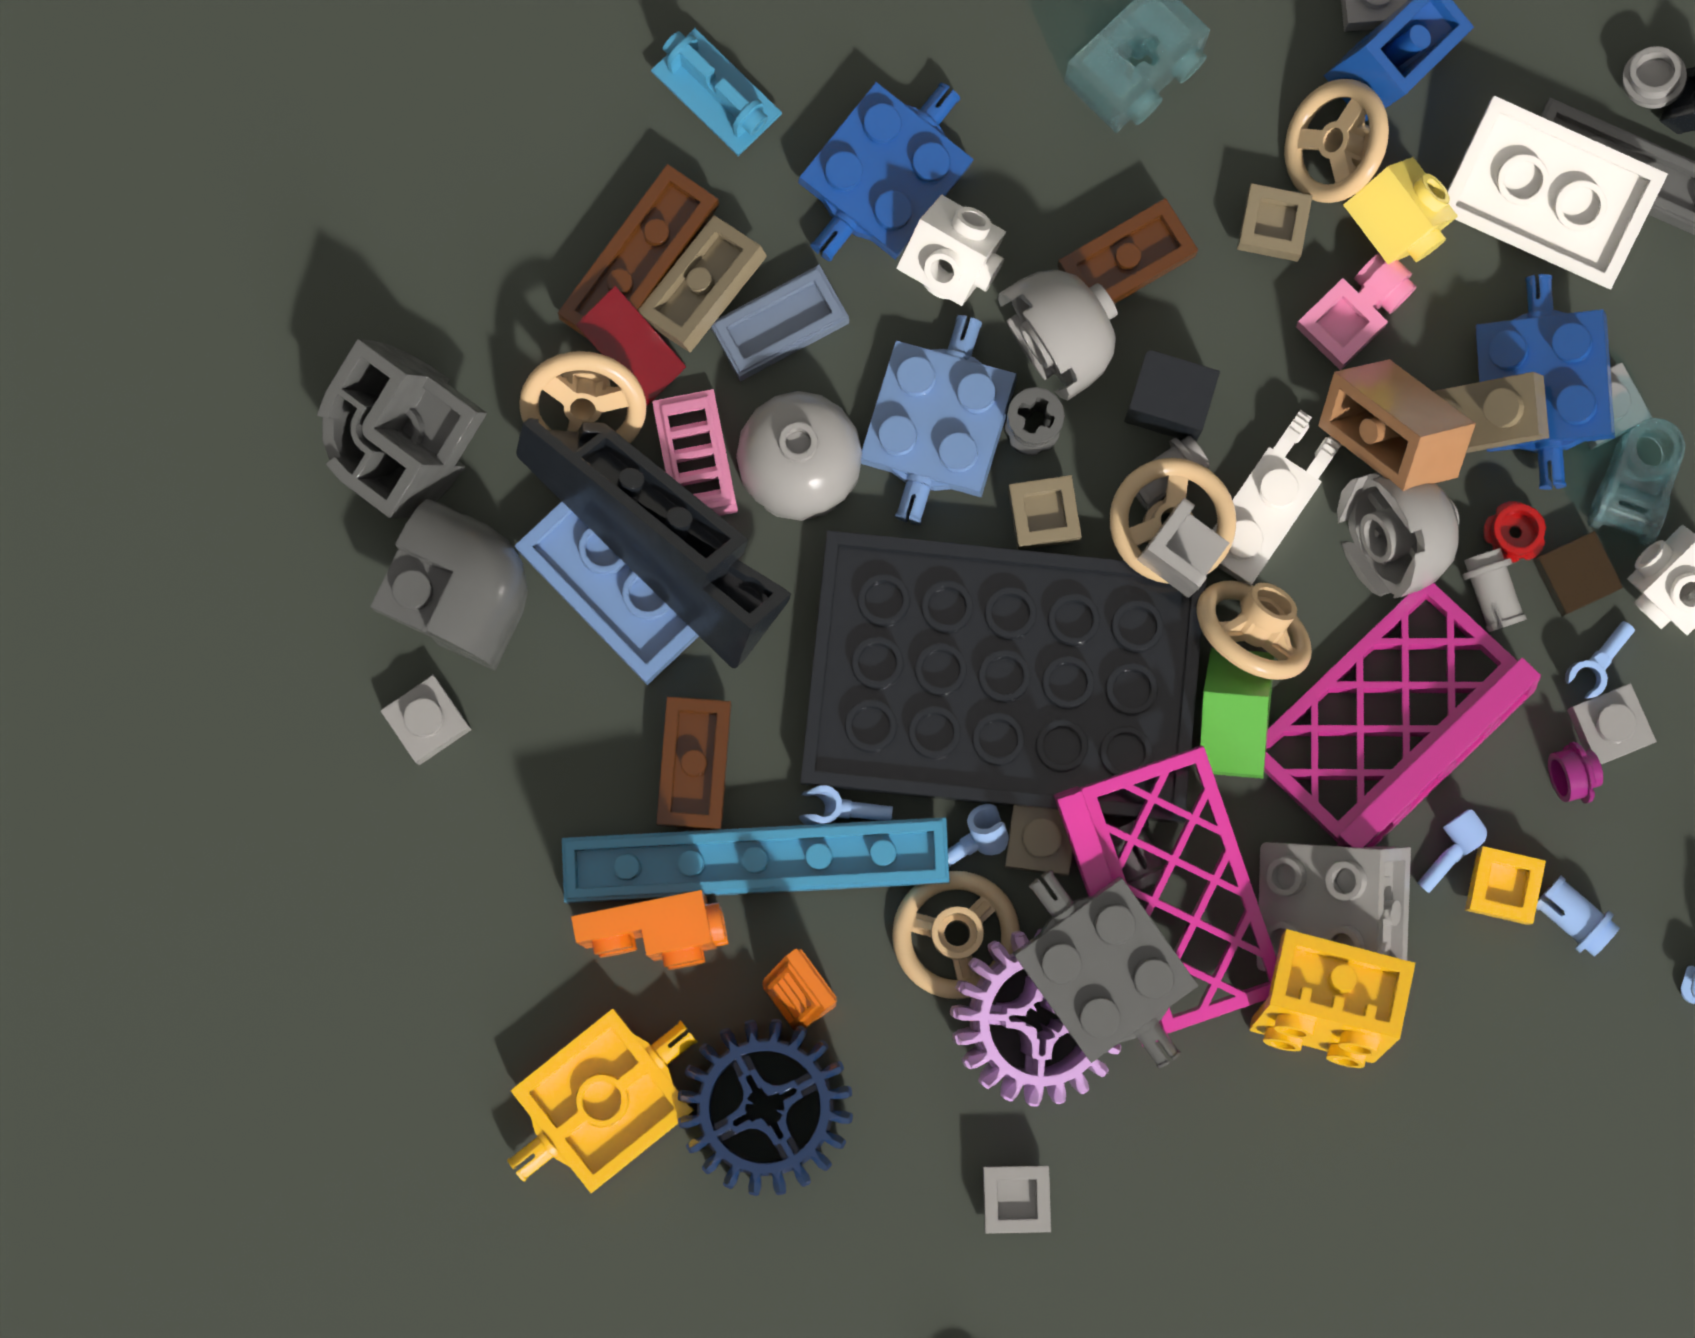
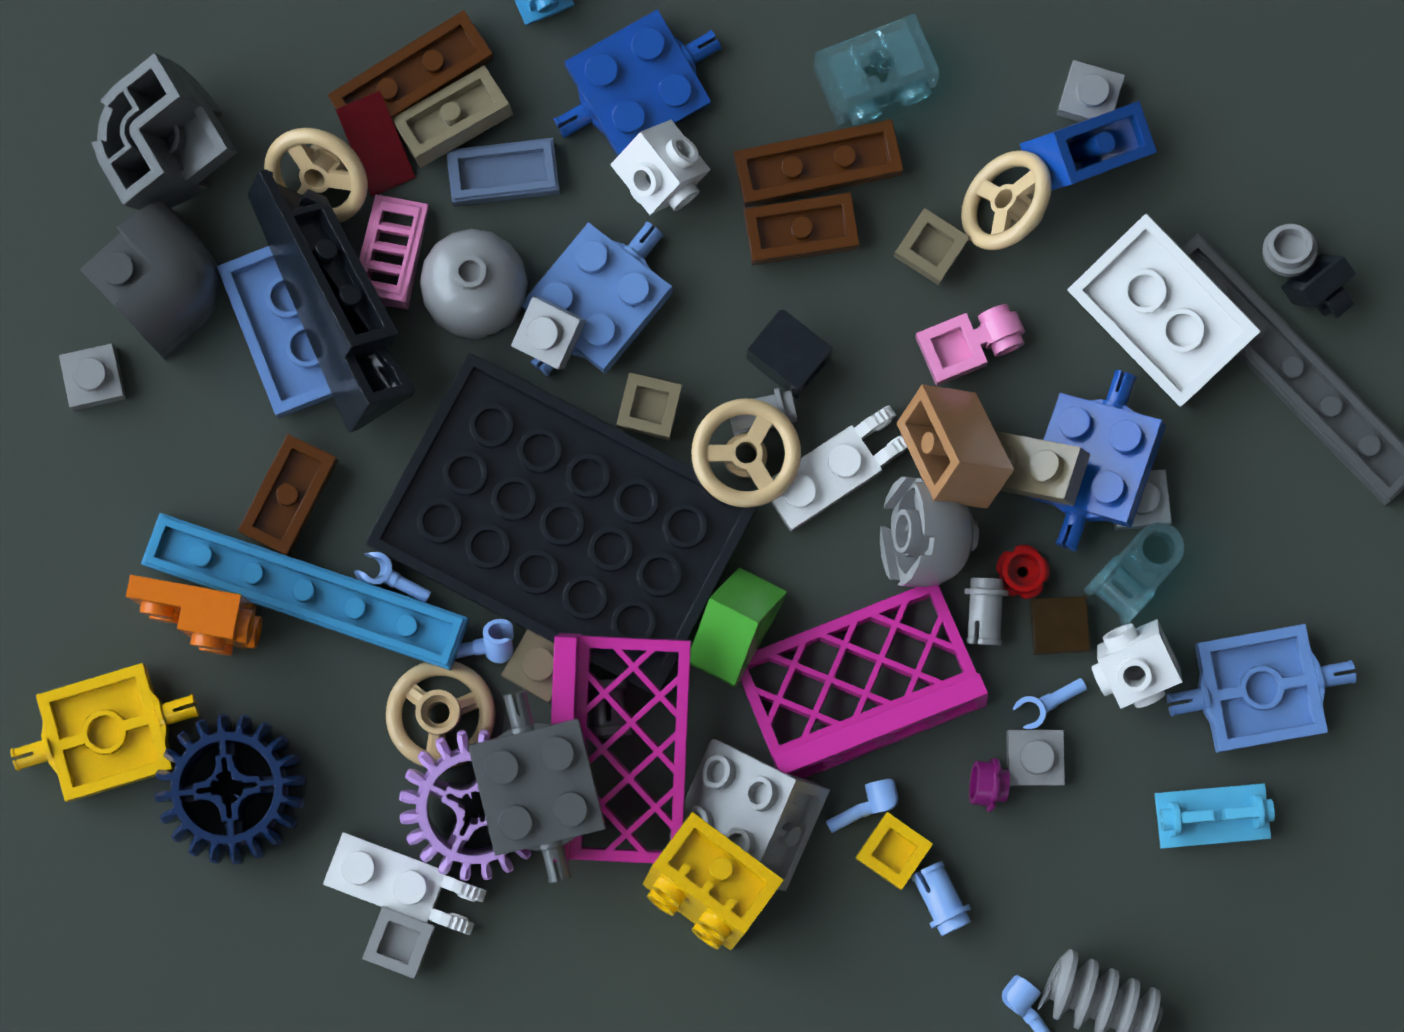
camera: 20 degrees right, 0 degrees up
orange slope [762,948,837,1030] -> none
light grey cylinder [998,270,1118,401] -> none
dark grey bush [1004,387,1065,456] -> none
light grey panel [1137,498,1230,598] -> none
tan piece [1196,581,1312,680] -> none
light yellow brick [1343,157,1458,265] -> none
none -> white hinge [323,832,487,935]
none -> light grey plate [511,296,586,369]
none -> reddish brown plate [733,119,903,208]

